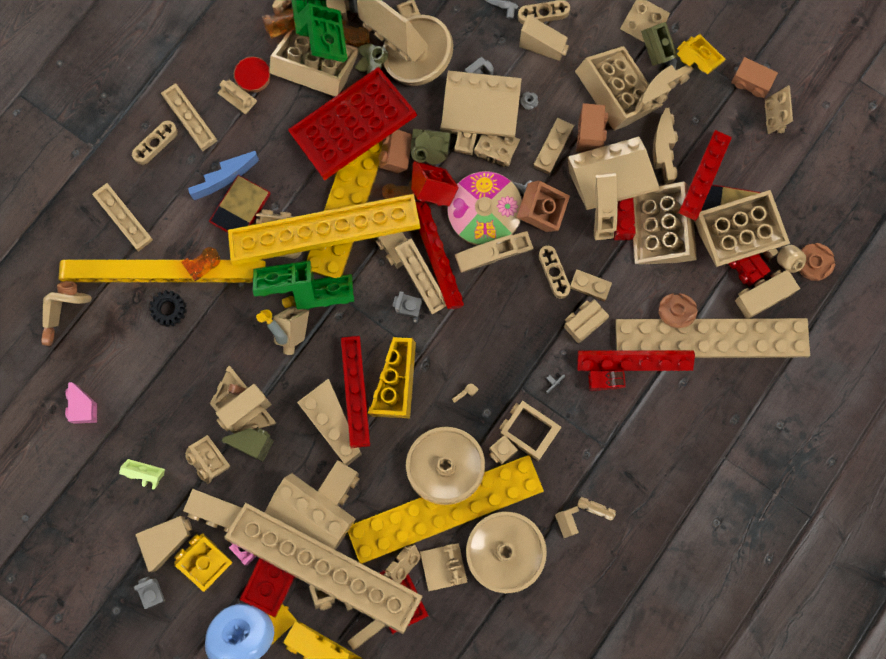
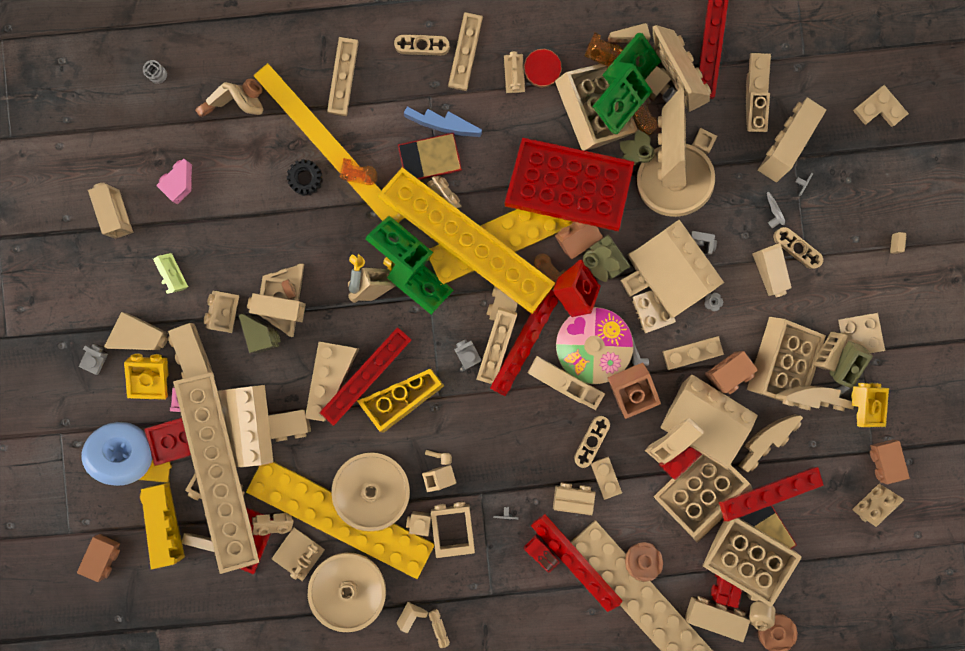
camera: 45 degrees right, 10 degrees up
none -> tan window [88,183,133,239]
none -> tan brick [422,465,456,492]
none -> tan slope [812,332,848,372]

